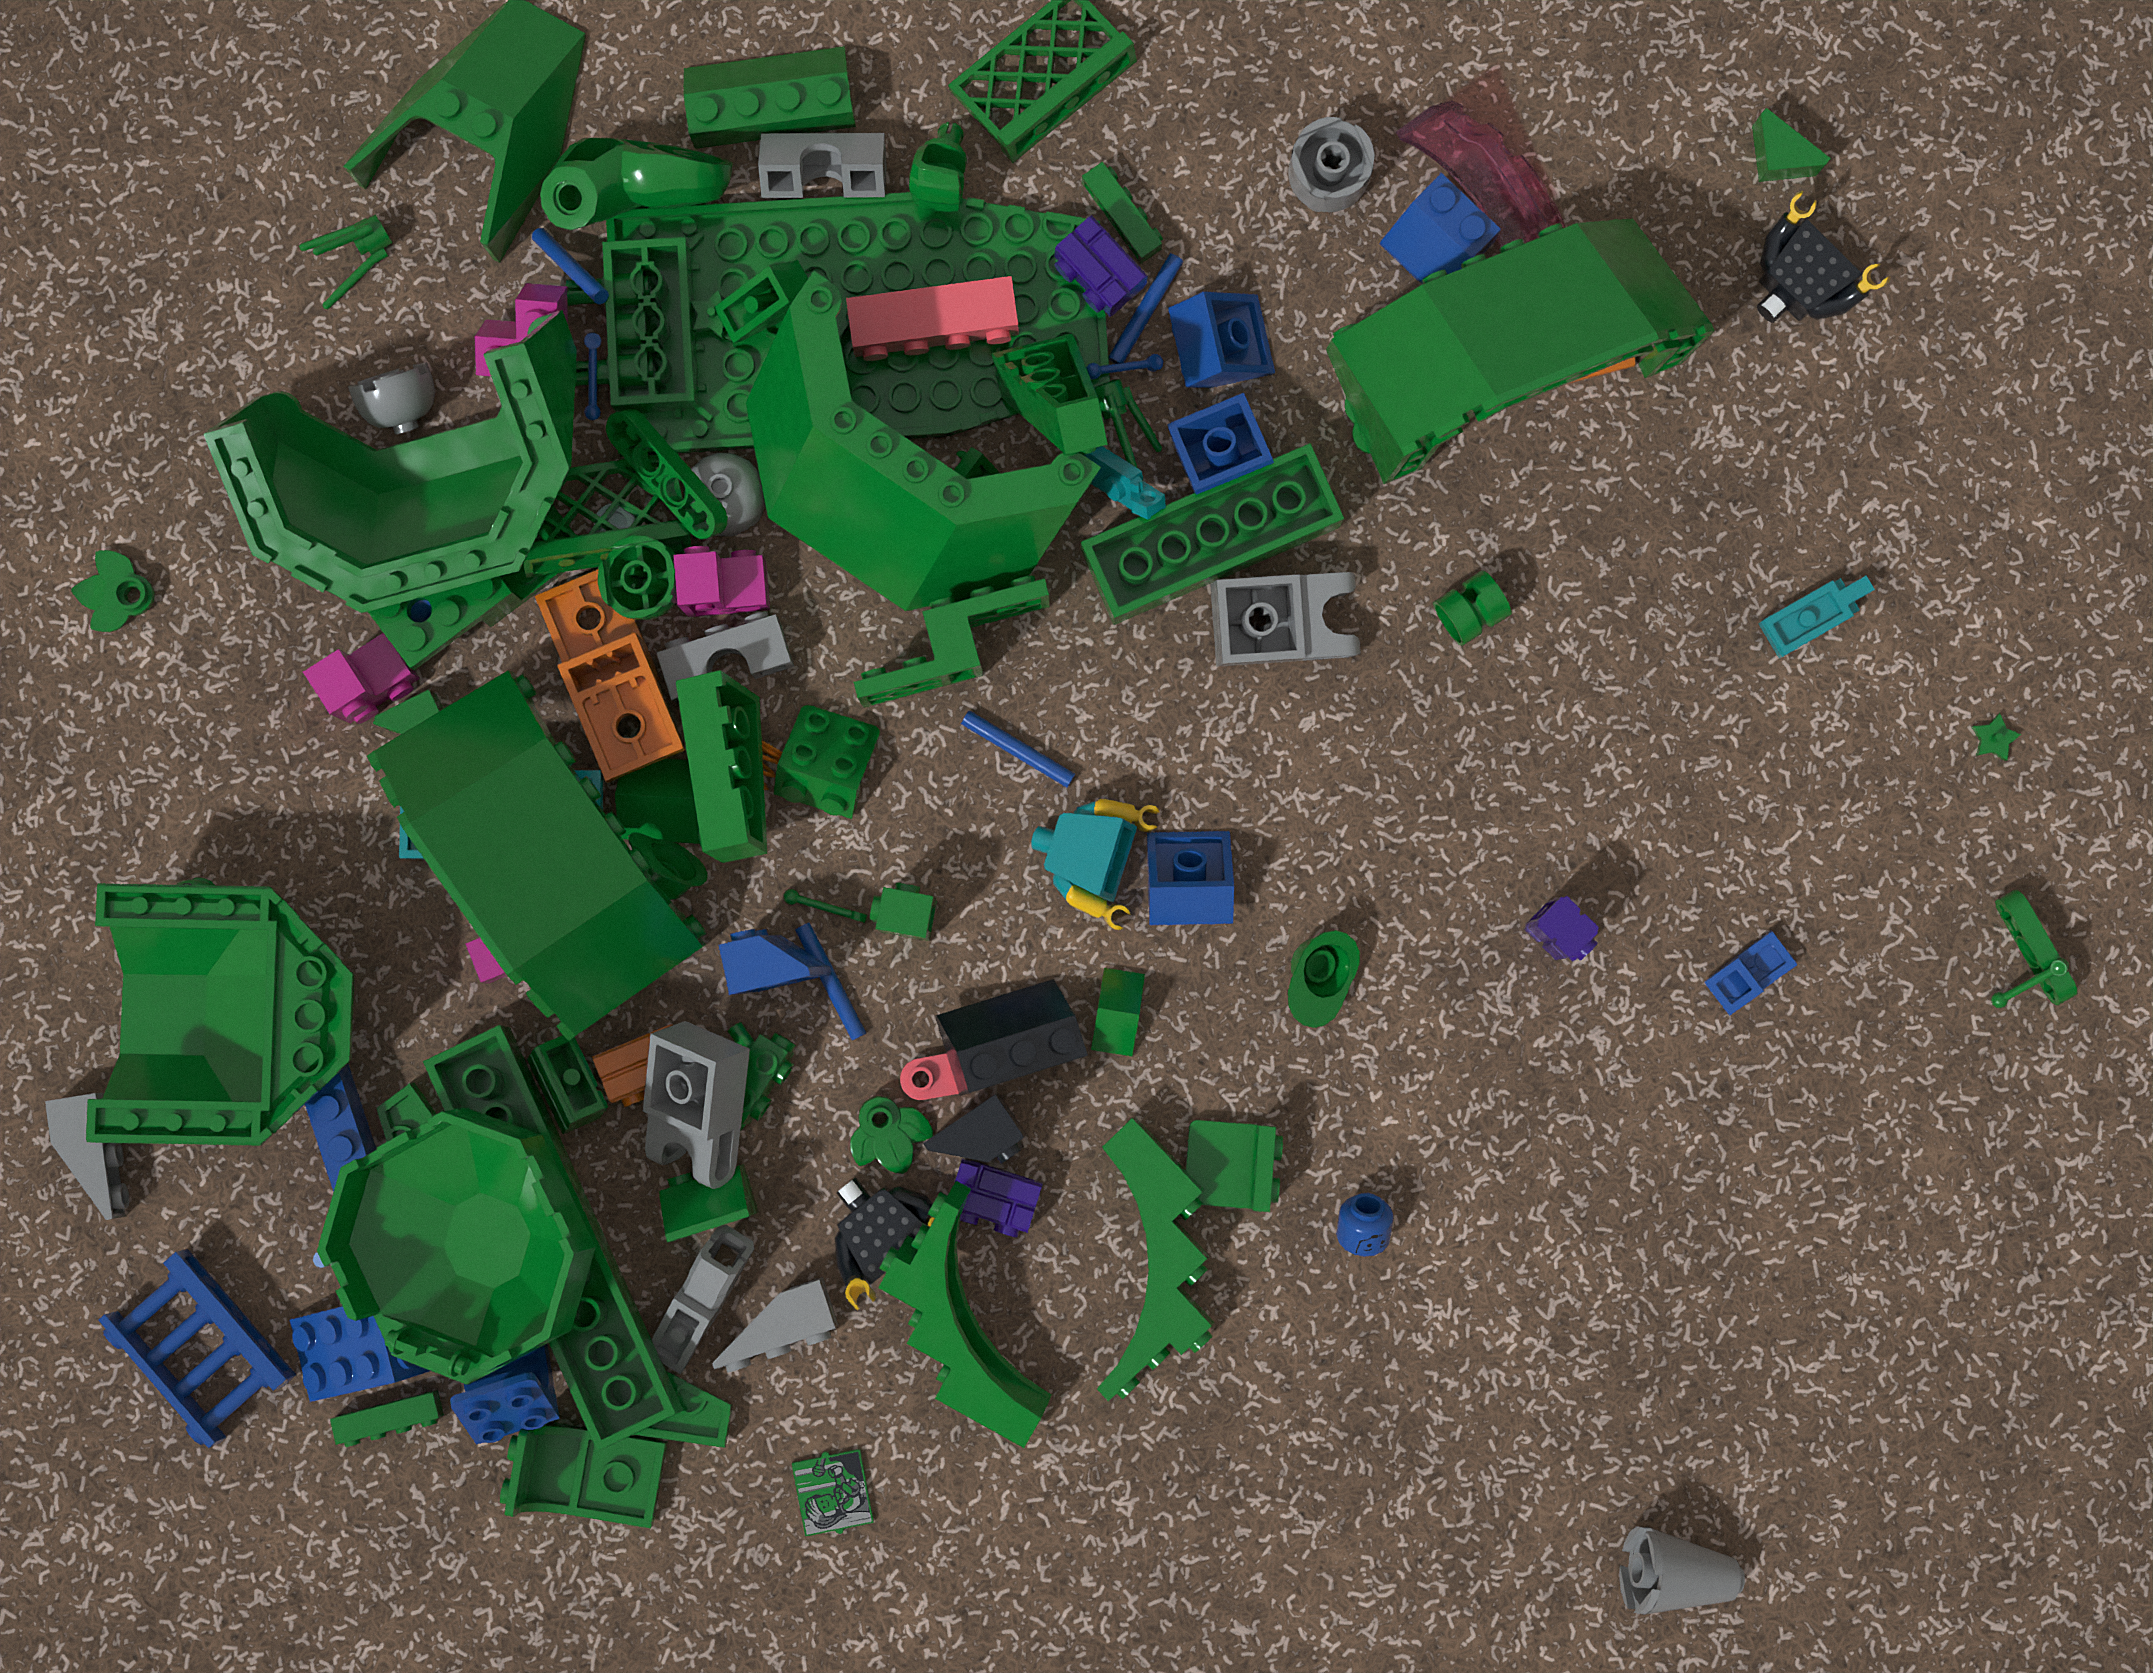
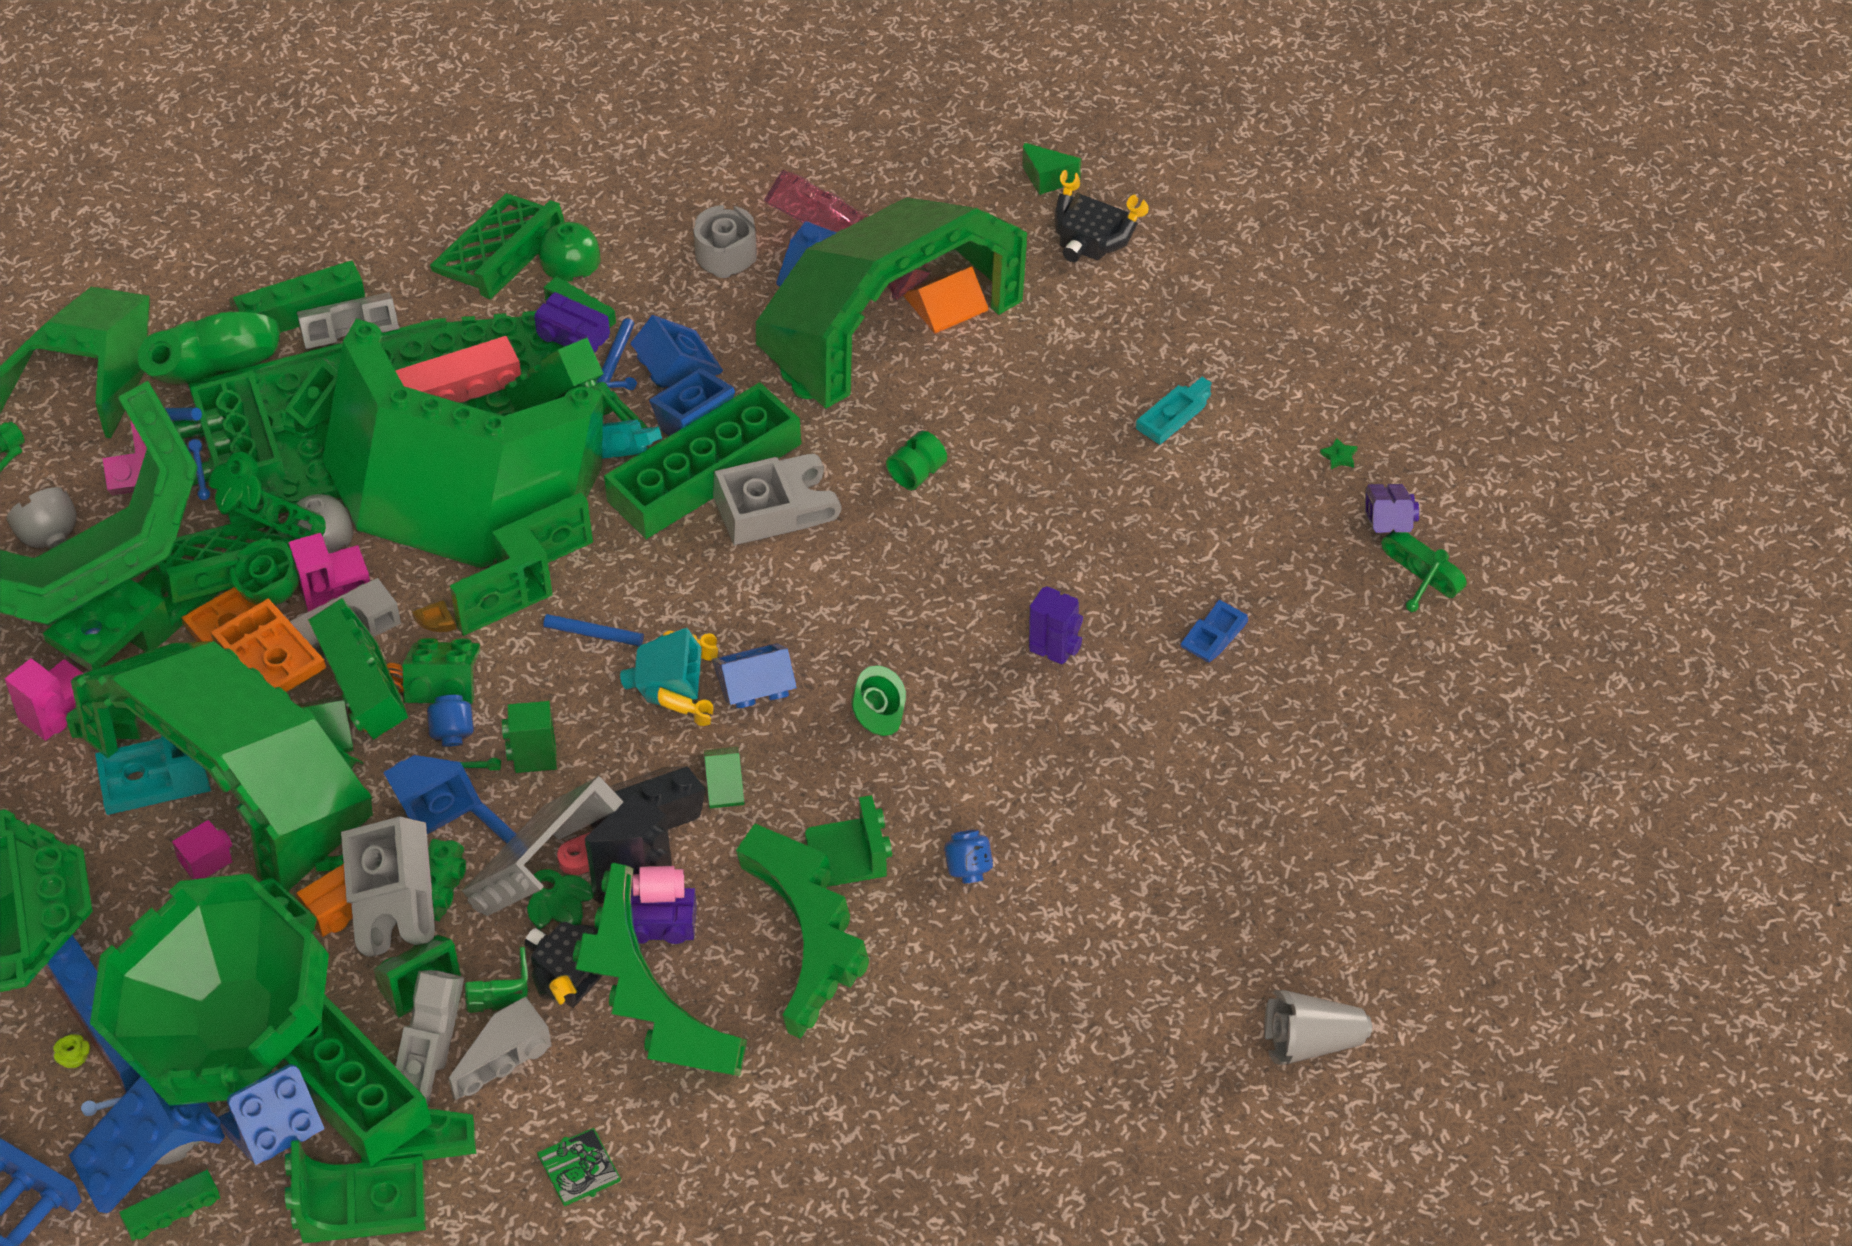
camera: 15 degrees left, 35 degrees down
green piece [909,122,967,212] -> none
none -> lime plate [53,1034,90,1068]
none -> green plate [208,451,261,515]
none -> green piece [315,854,344,872]
none -> pearl gold tile [412,600,456,632]
none -> blue head [427,695,474,747]
none -> light grey panel [462,776,623,916]
none -> green piece [465,947,528,1013]
none -> green cylinder [539,222,601,281]
none -> bright pink brick [633,866,684,903]
none -> brick [1365,484,1419,533]

